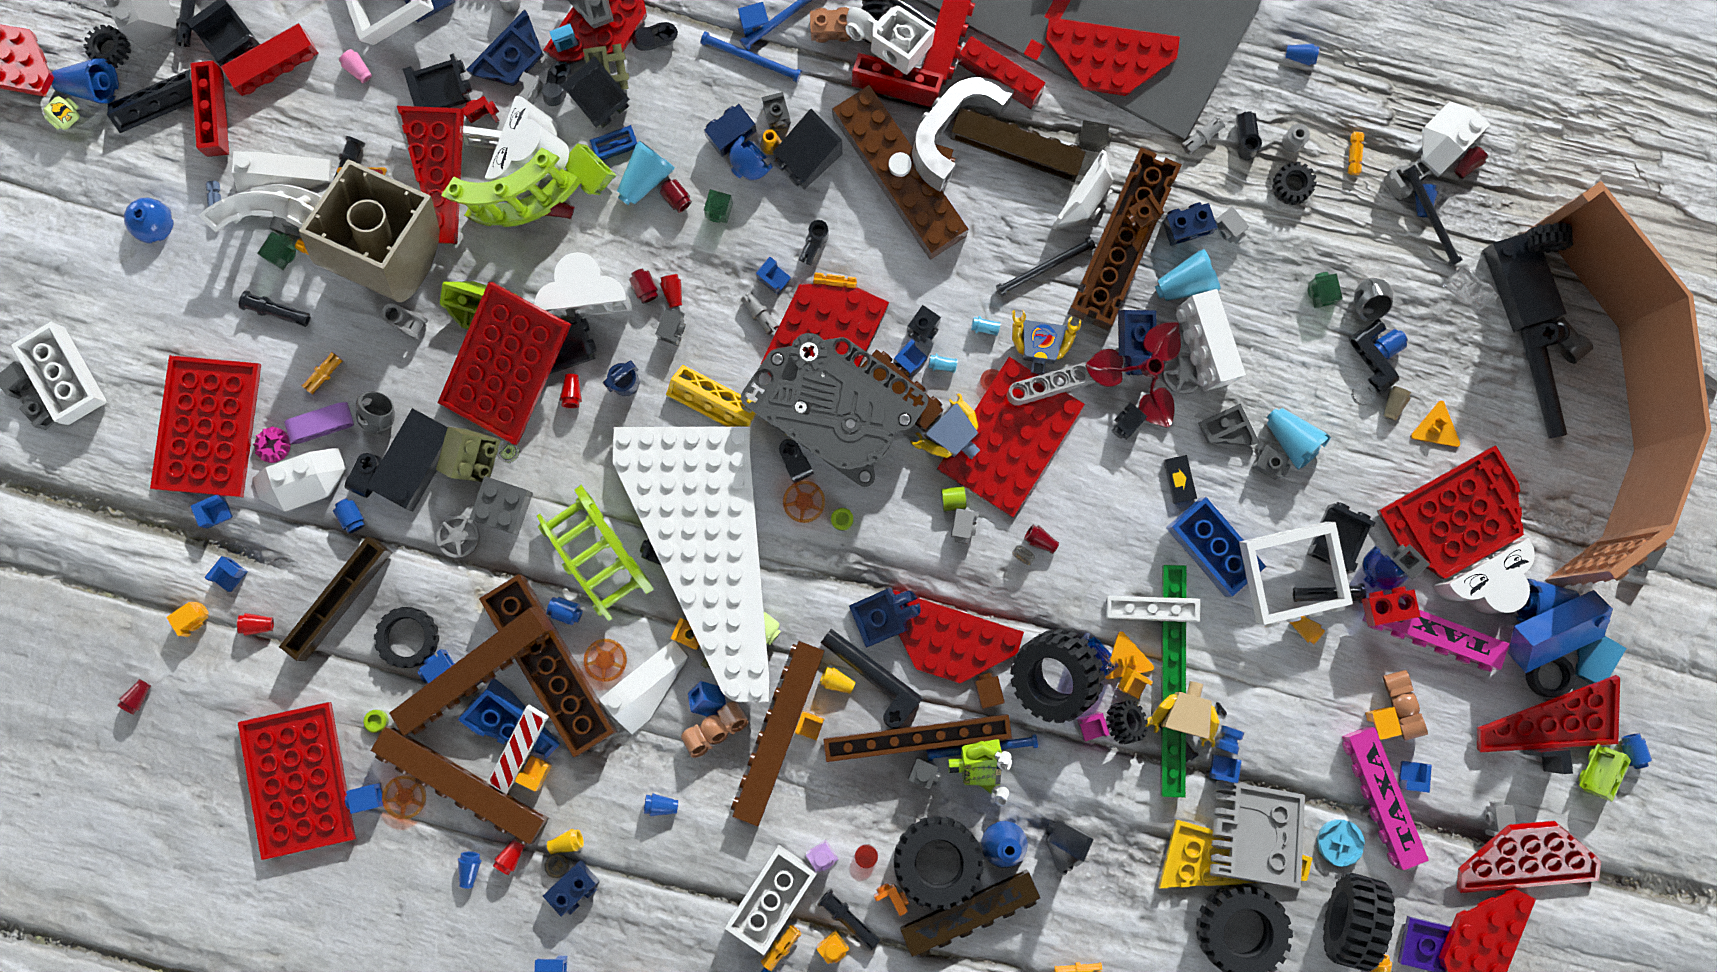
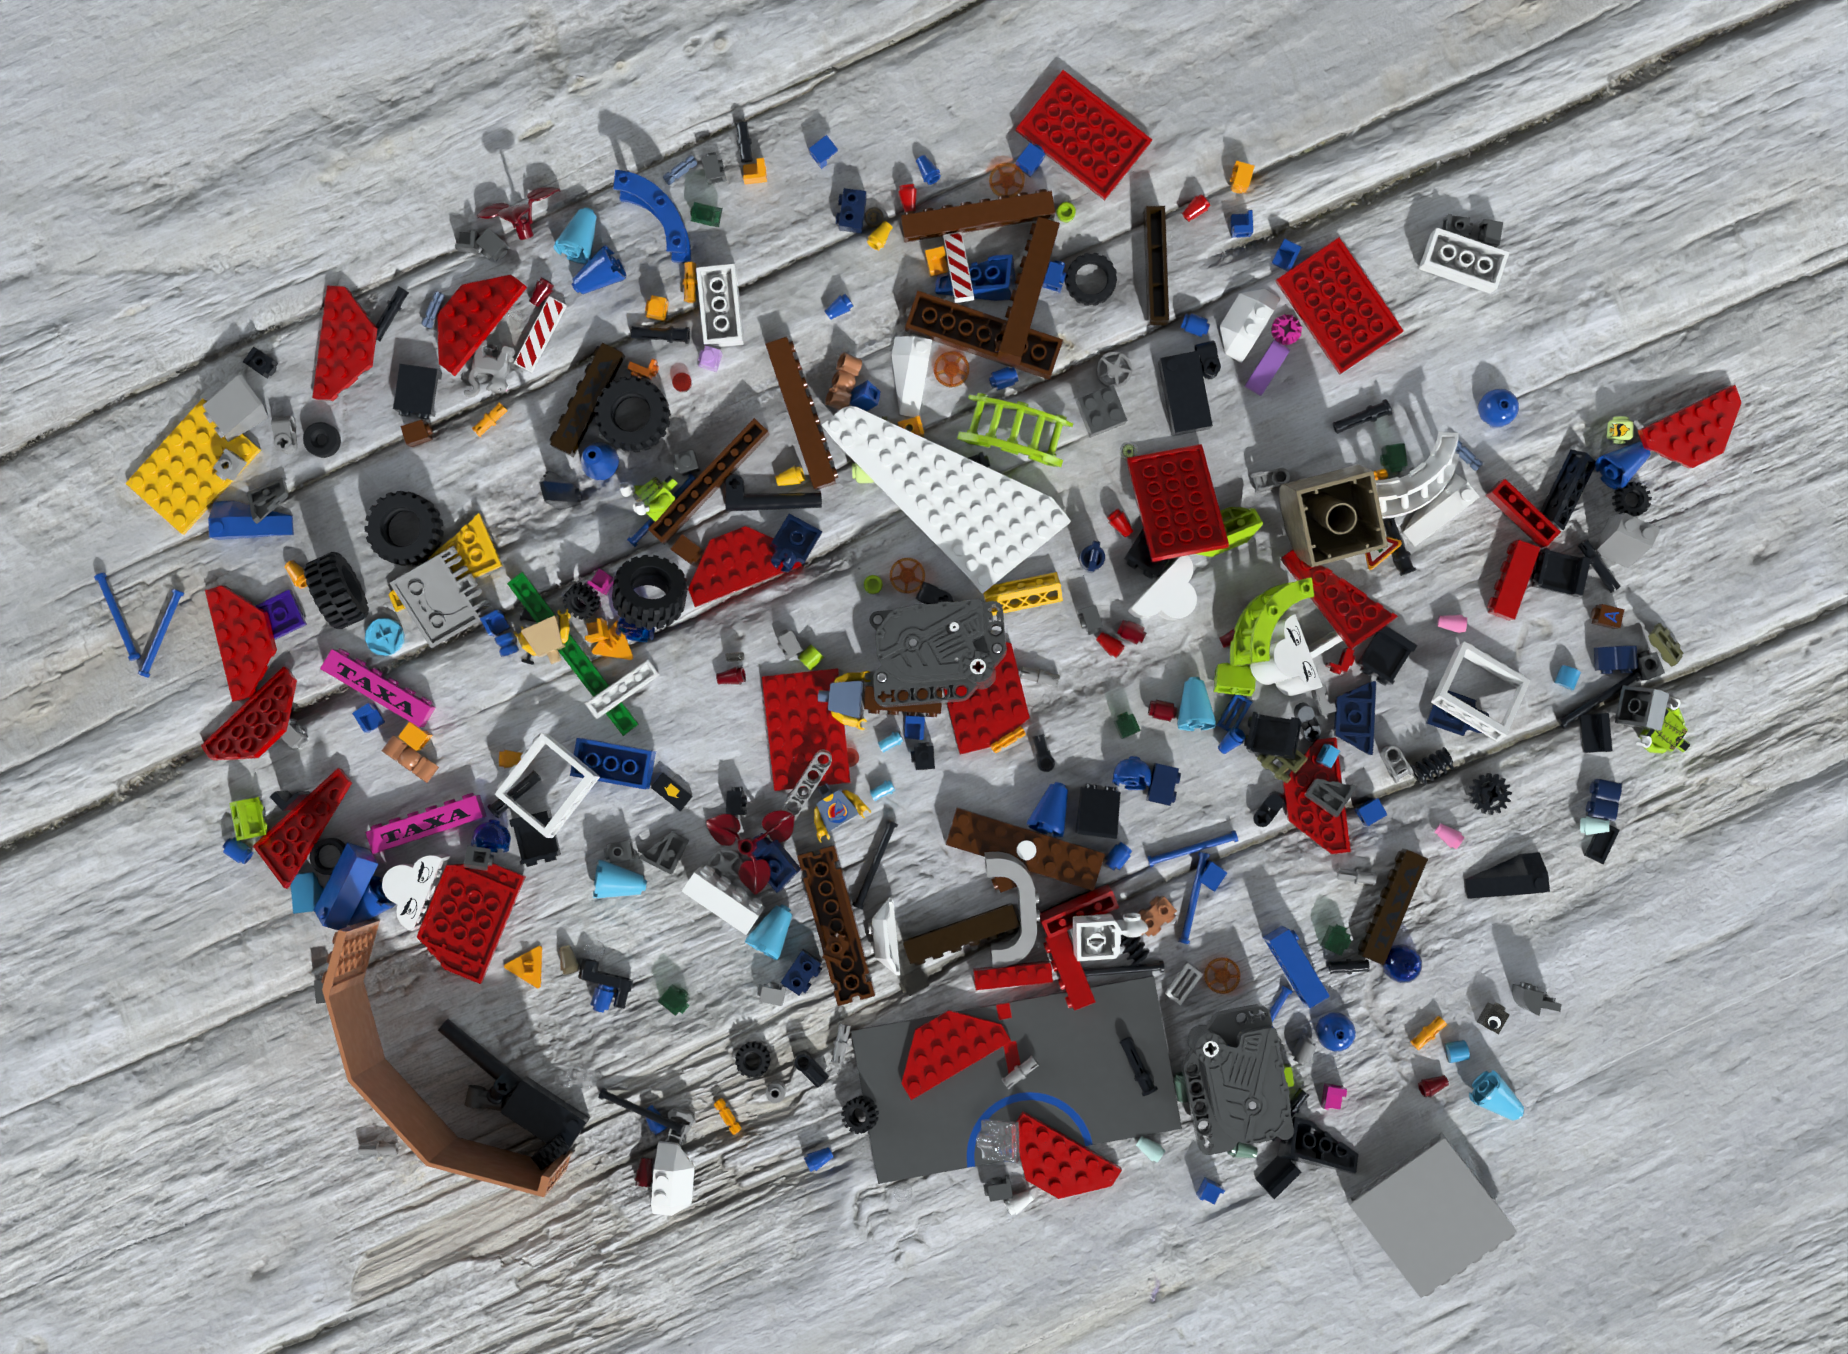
camera: 140 degrees right, 5 degrees up
dark red cone [117,679,151,715] -> none
light orange pin [301,352,343,395] -> none
dark grey helmet [356,391,395,434] -> none
olive slope [436,426,501,482] -> none
blue panel [756,257,791,295] -> none
light orange cone [760,129,782,155] -> none
dark grey brick [761,92,791,130] -> none
light orange panel [795,711,825,741] -> none
dark grey helmet [1354,278,1393,321] -> none
red brick [1362,586,1421,626] -> none
none -> black tyre [841,1096,879,1134]
none -> blue cone [1027,782,1068,838]
none -> blue brick [1105,842,1132,871]
none -> blue cone [1218,727,1246,754]

